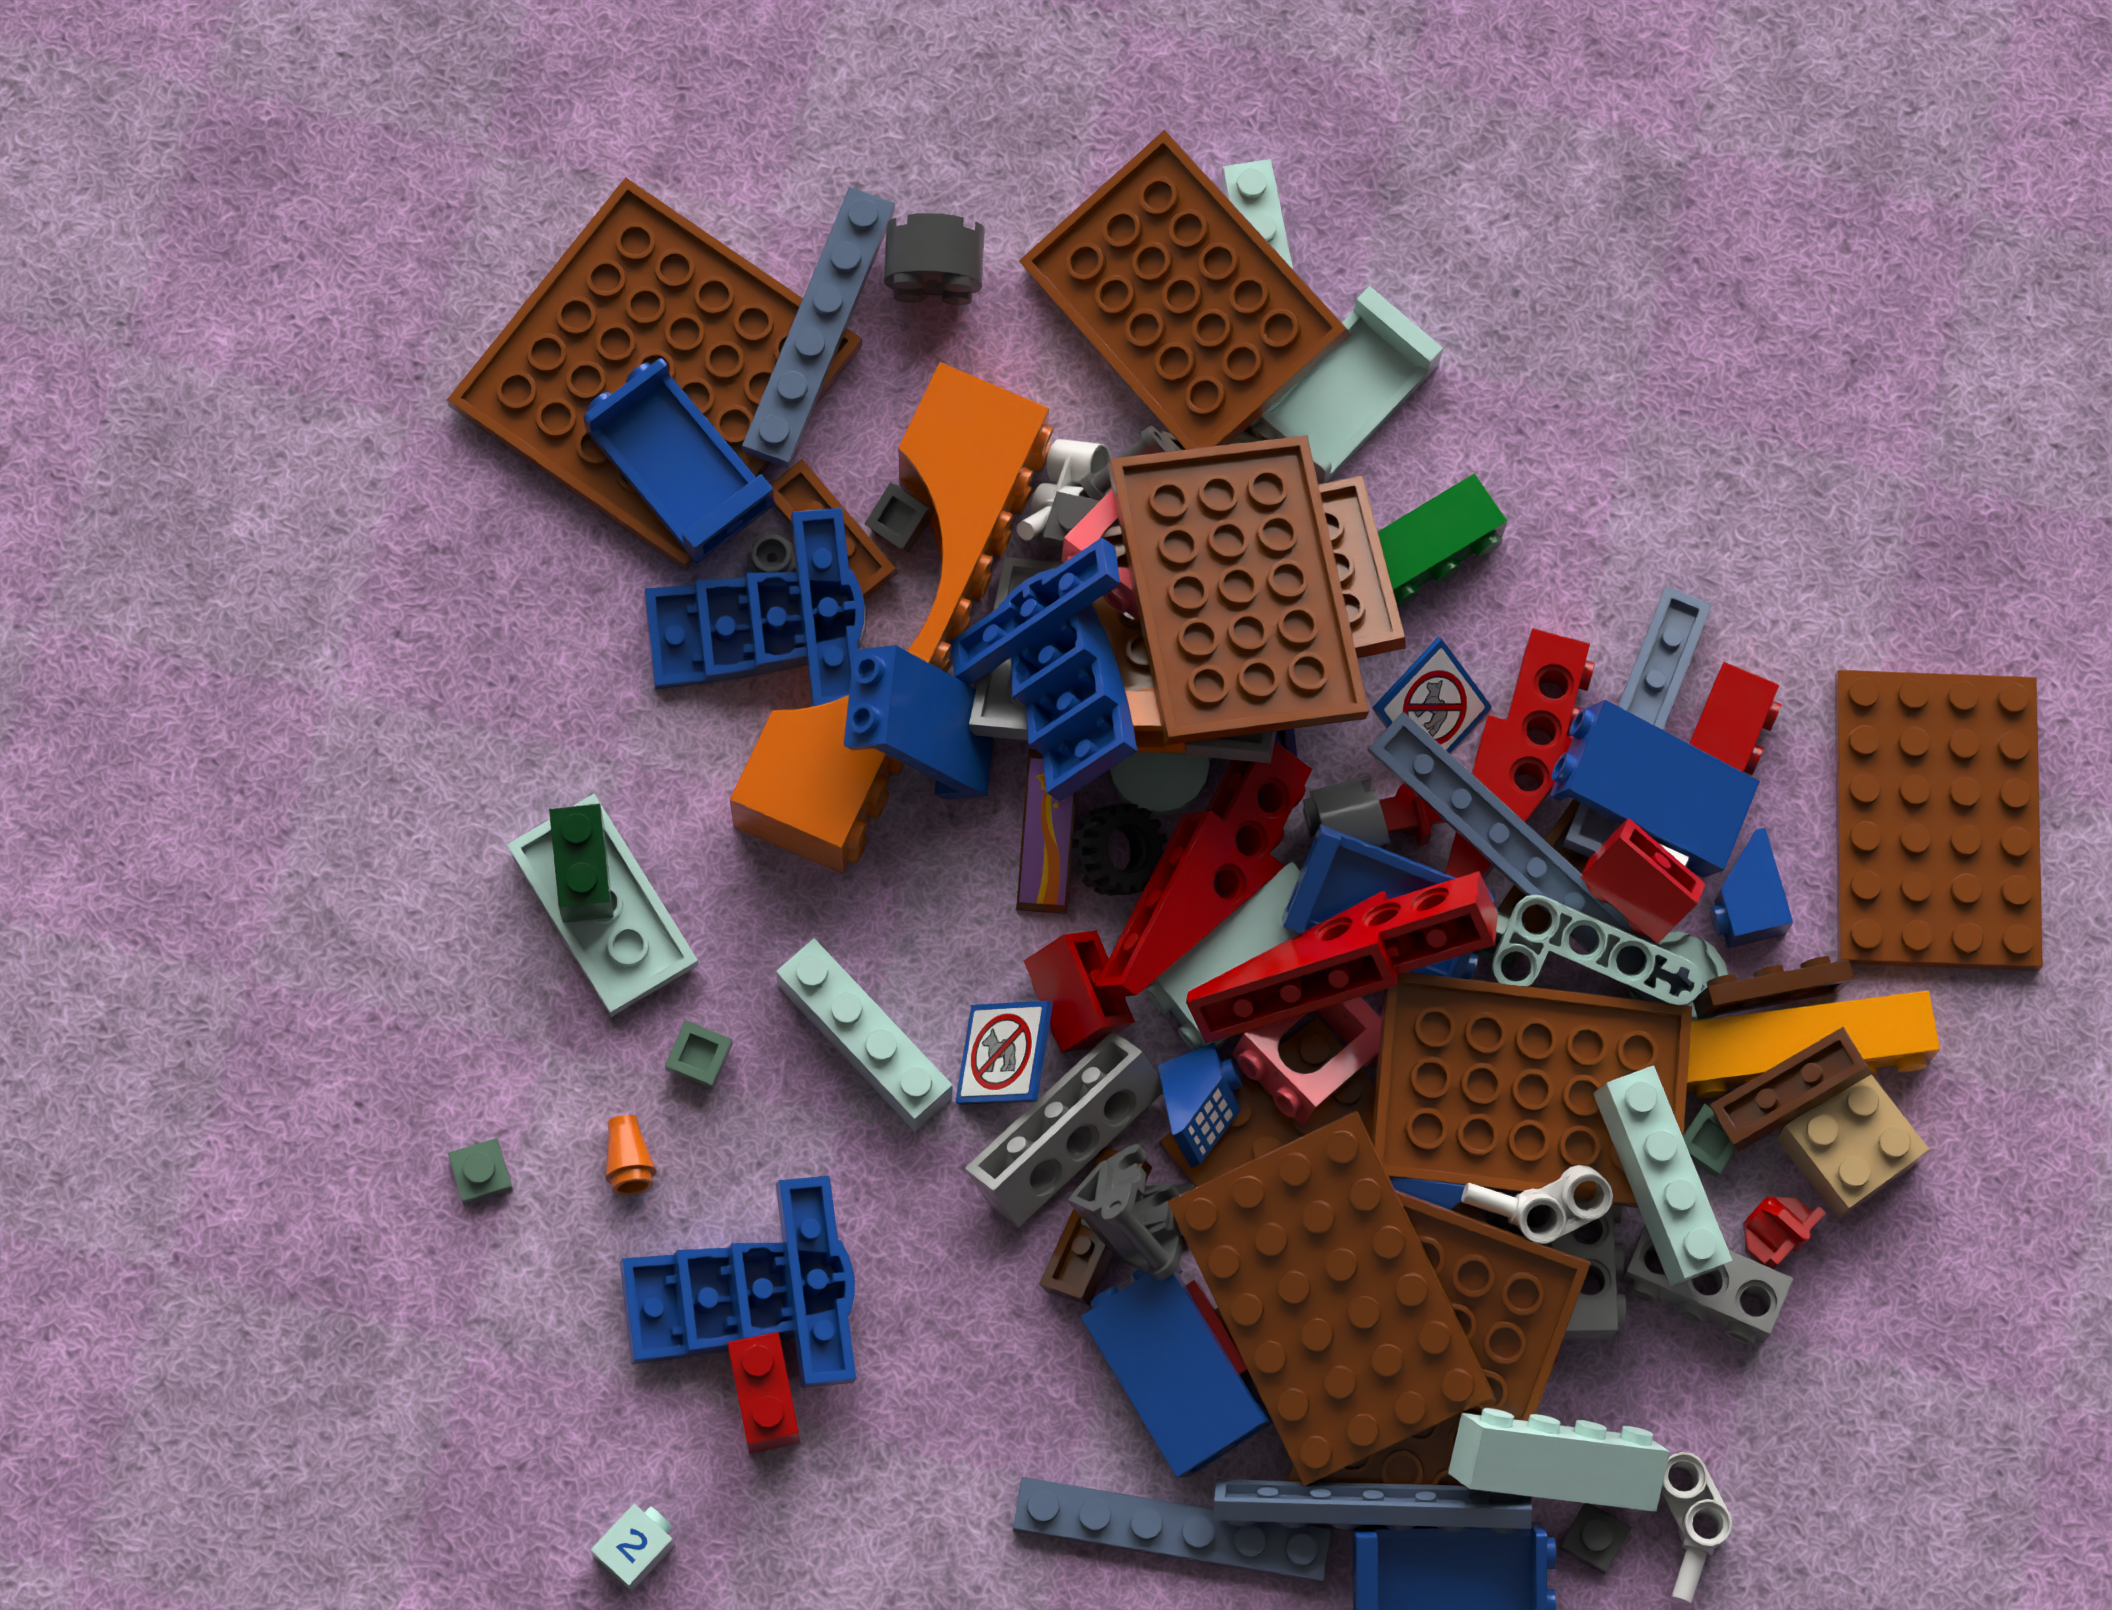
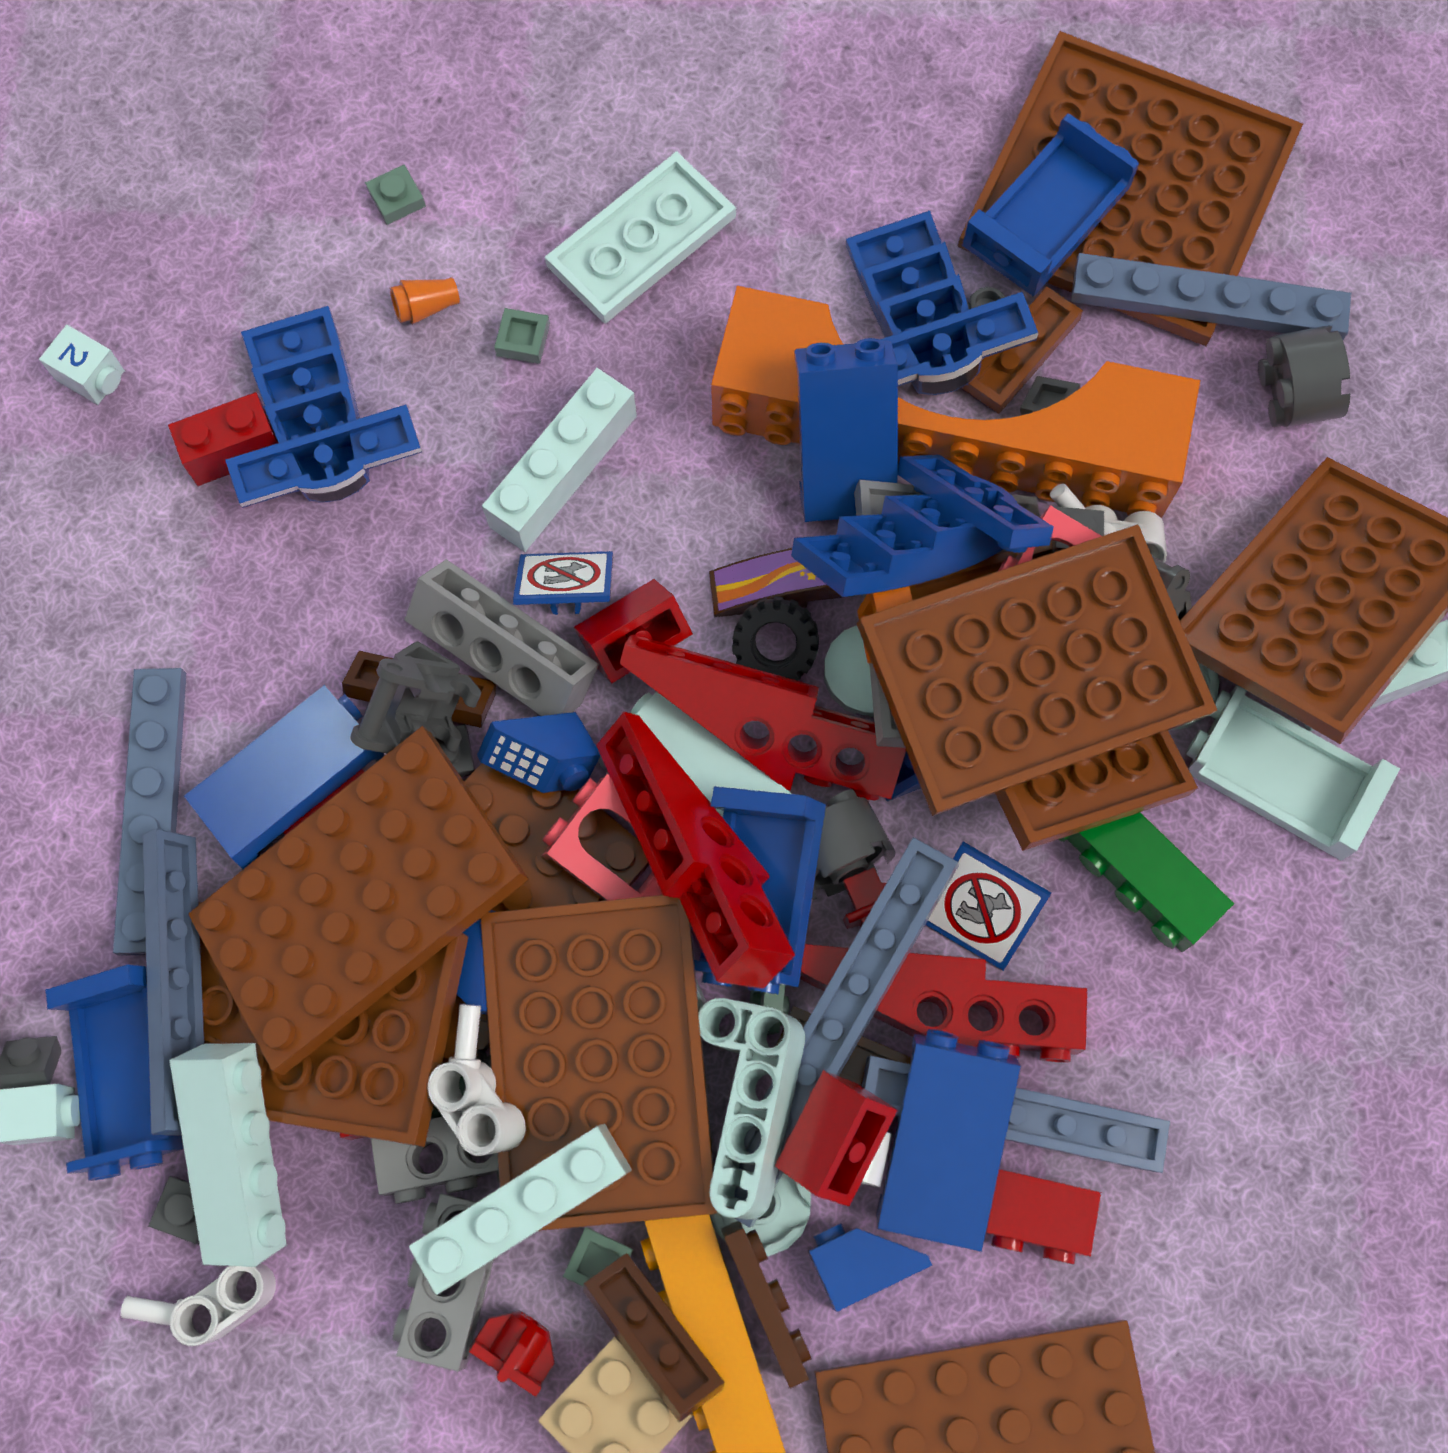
camera: 85 degrees right, 0 degrees up
dark green brick [549,803,614,923] -> none

